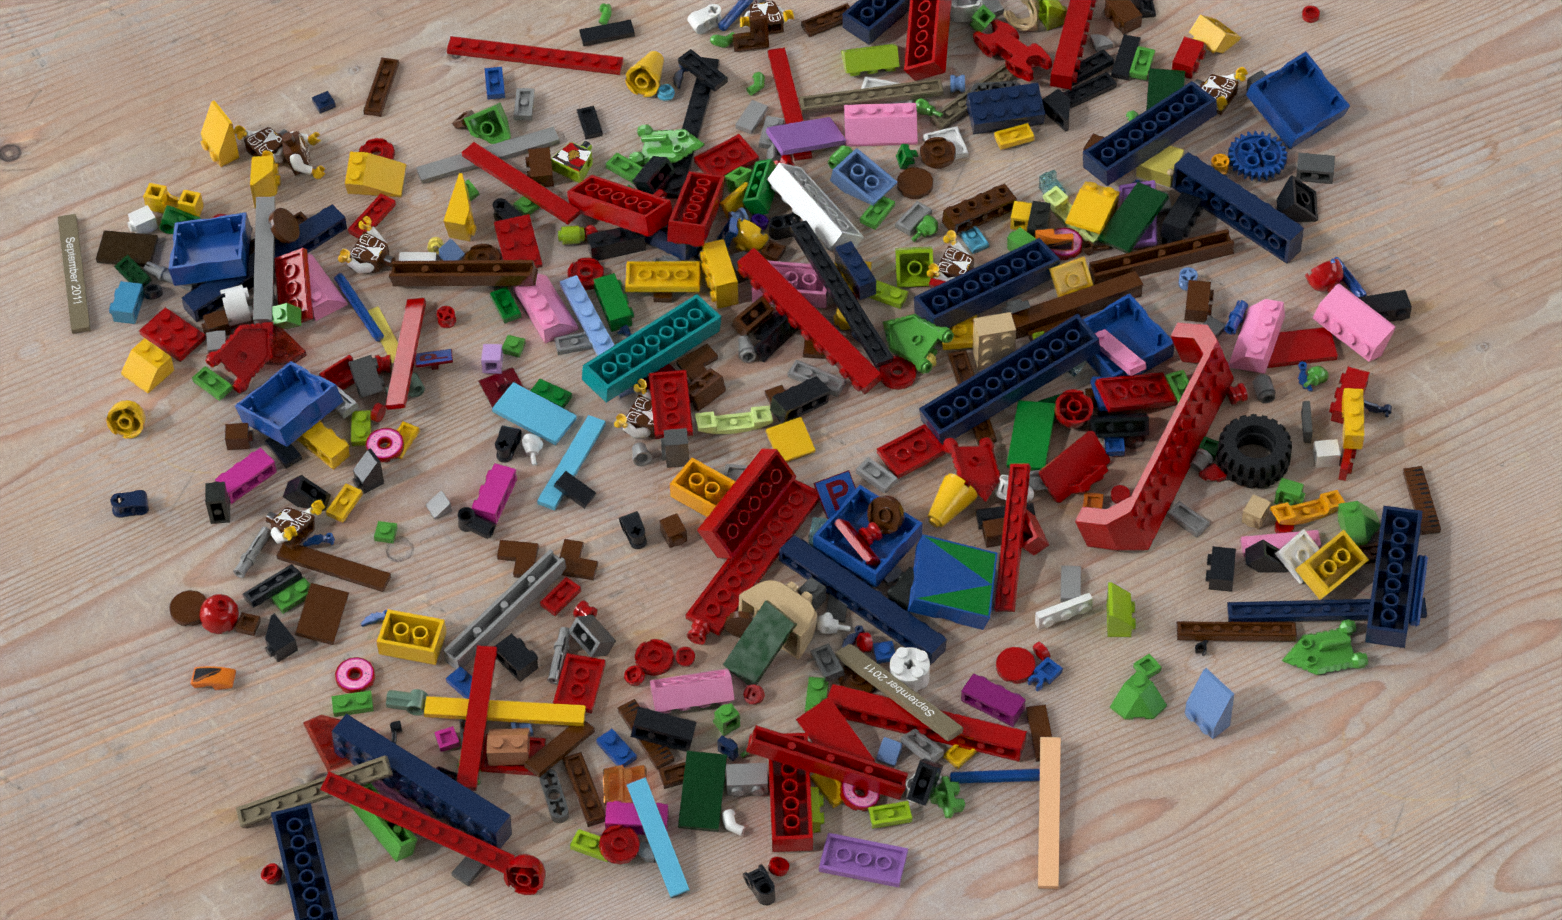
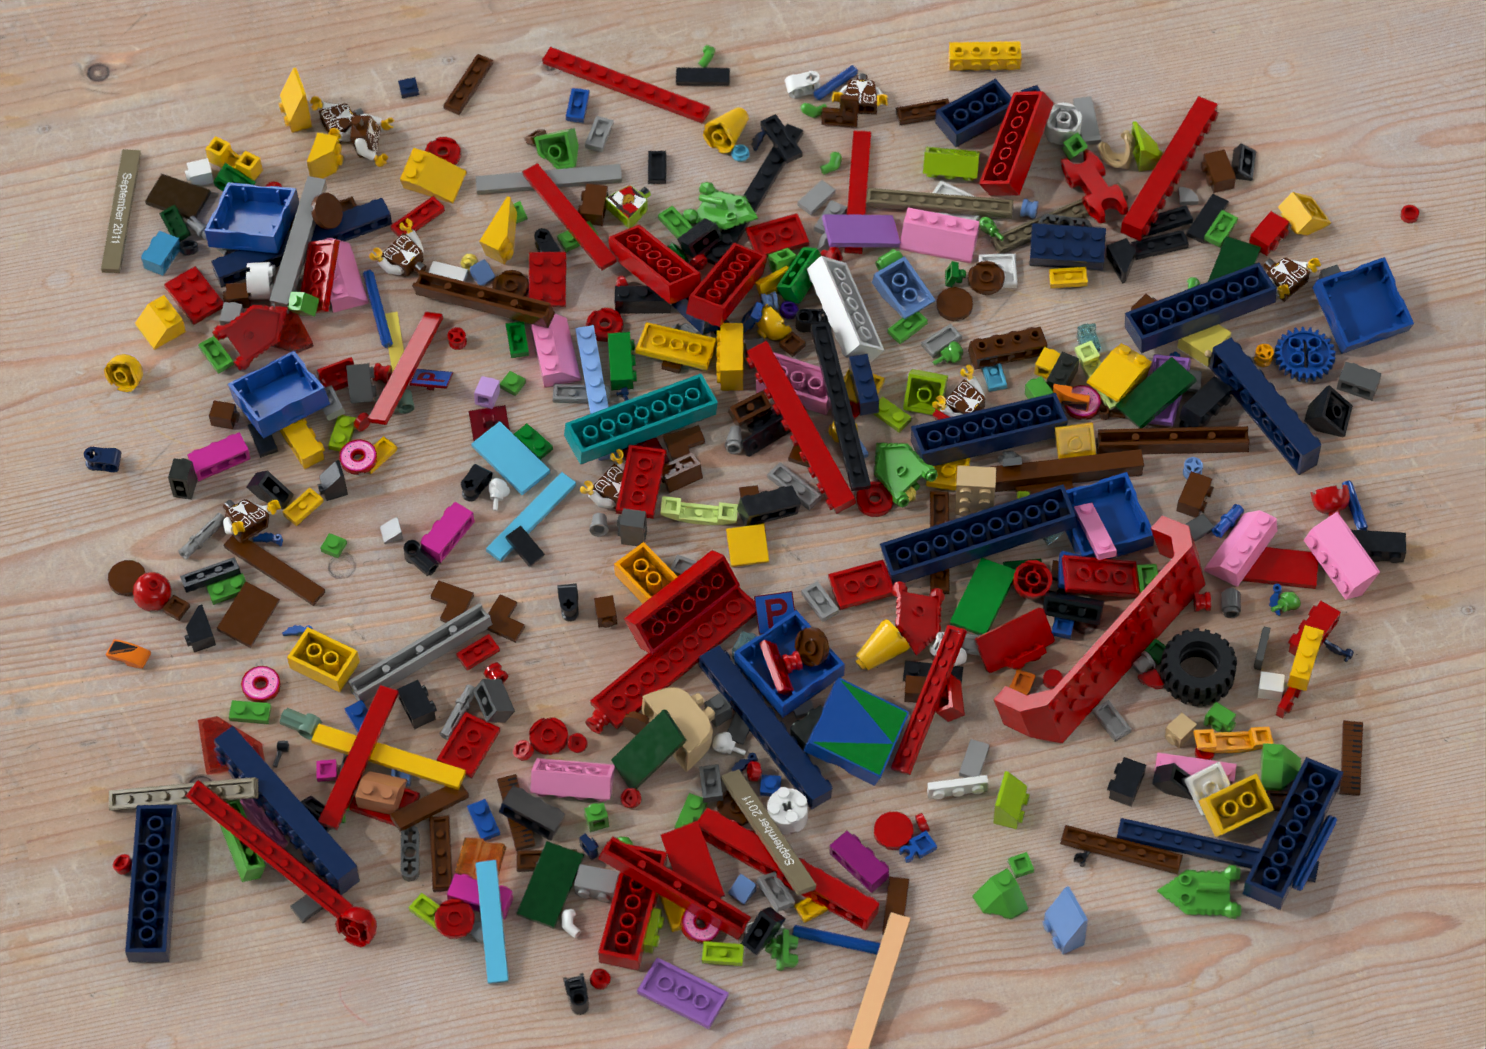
camera: 15 degrees right, 5 degrees up
lime brick [558,225,585,245] -> none

